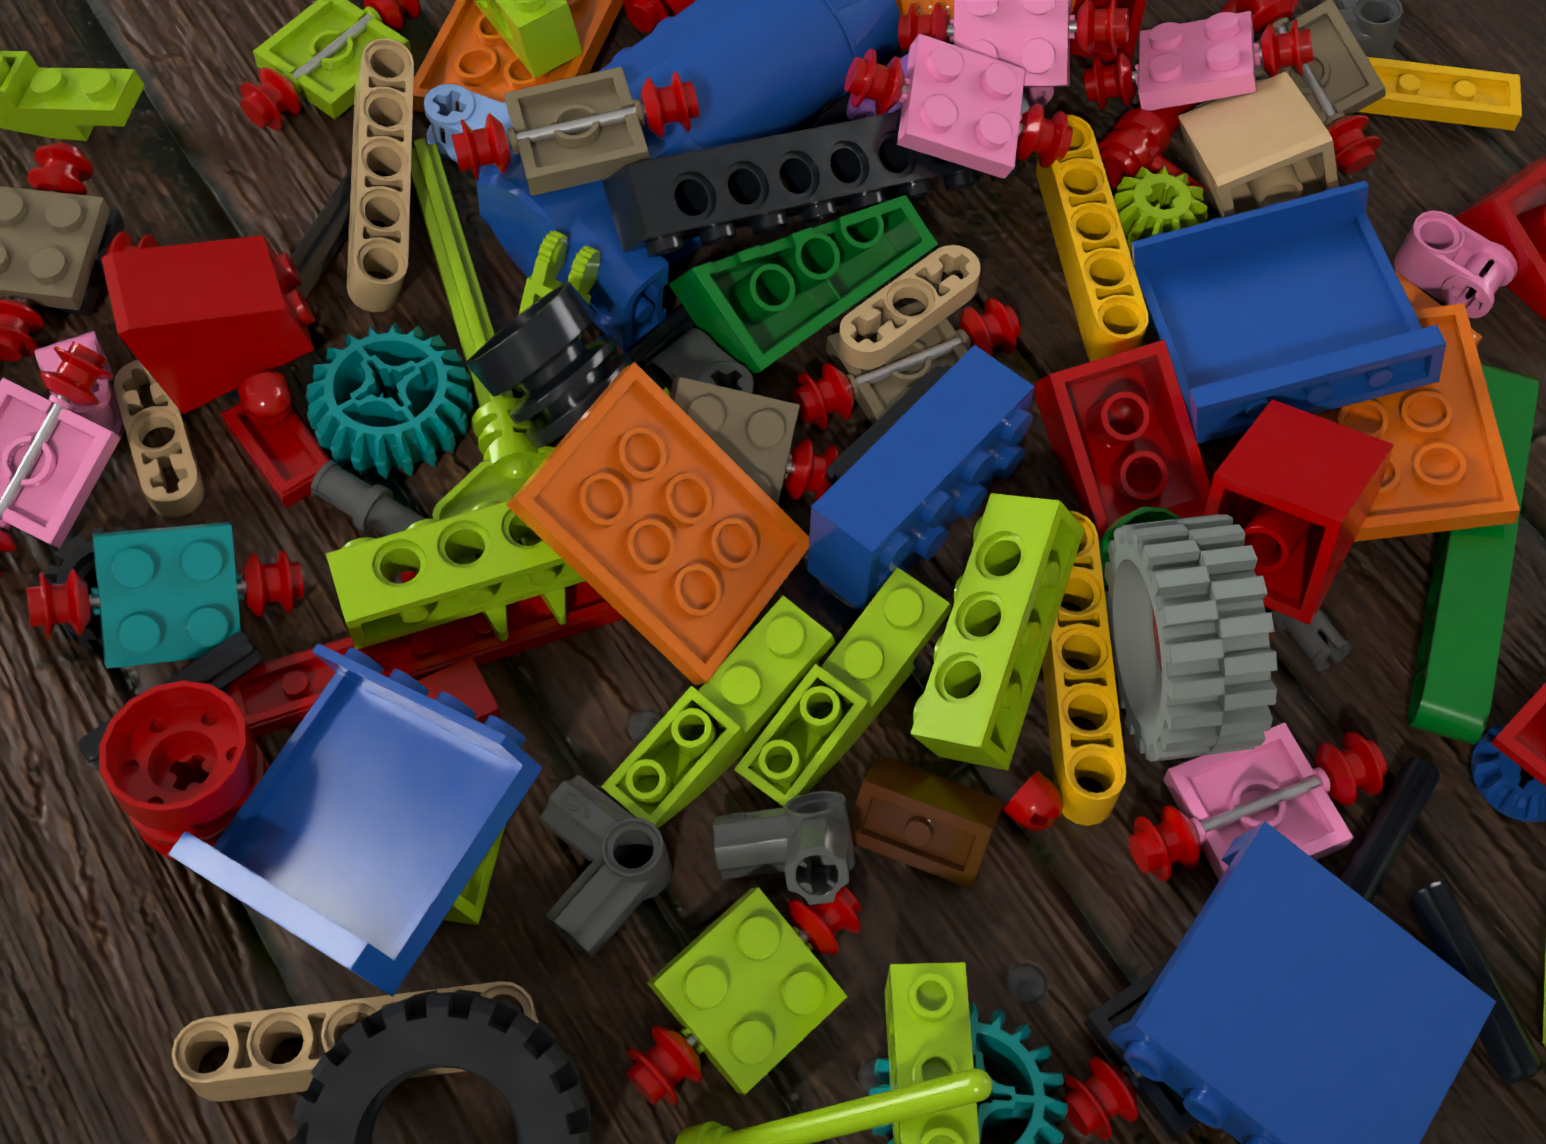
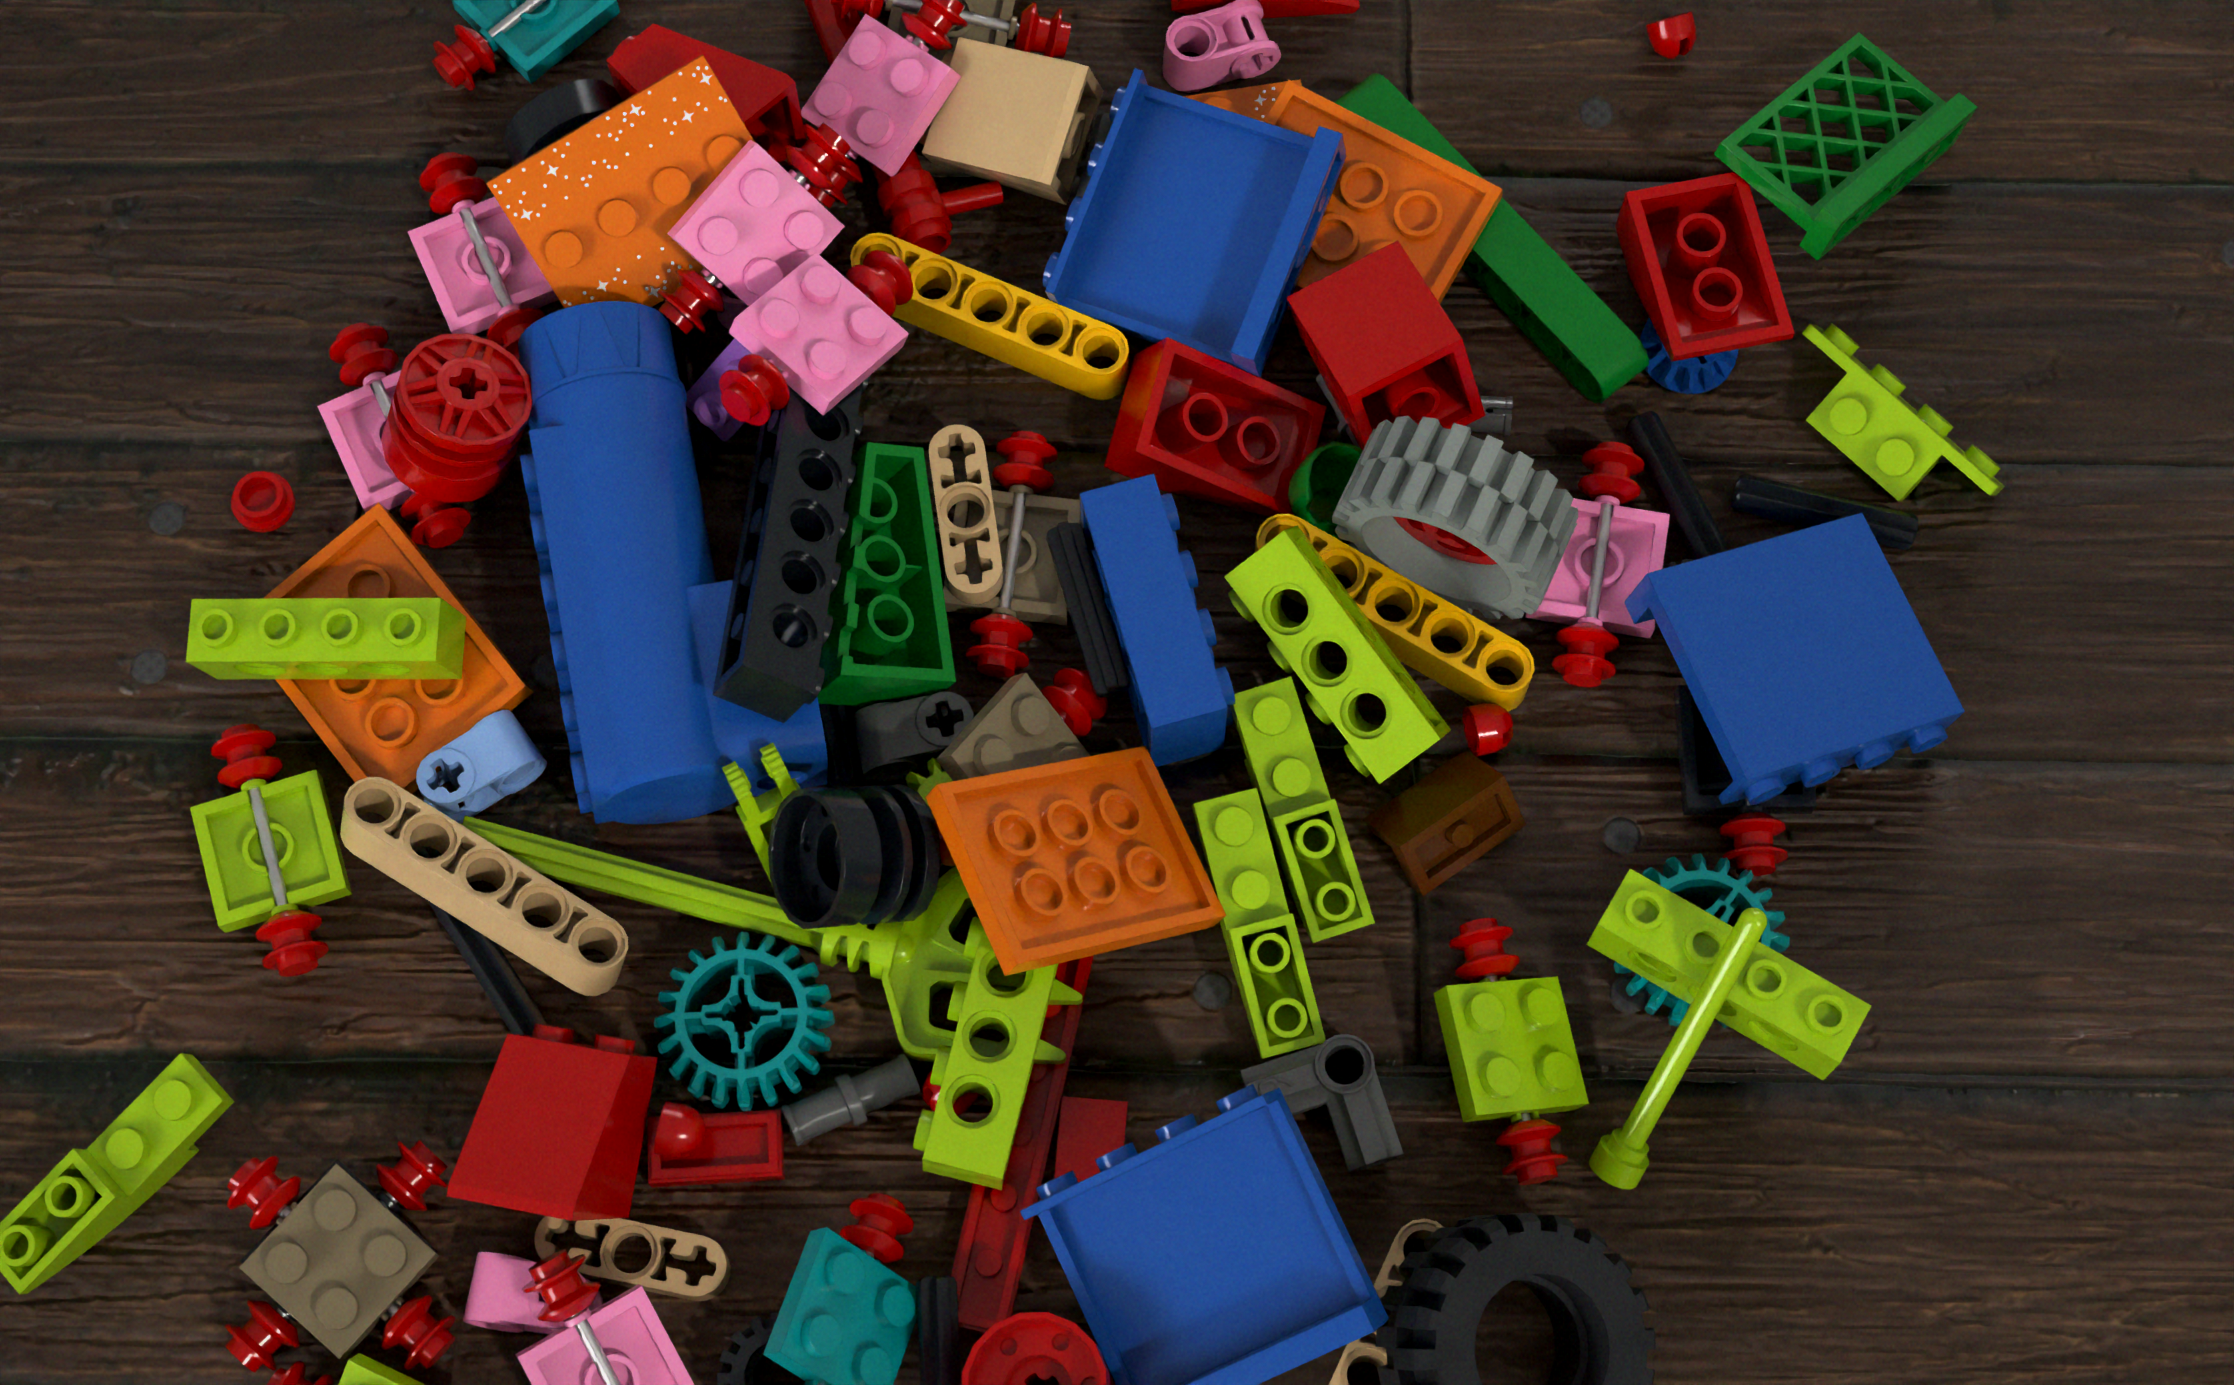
camera: 55 degrees left, 10 degrees up
dark tan plate [451,66,699,196] -> none
dark grey piece [713,791,856,905] -> none
lime gear [1114,165,1208,255] -> none

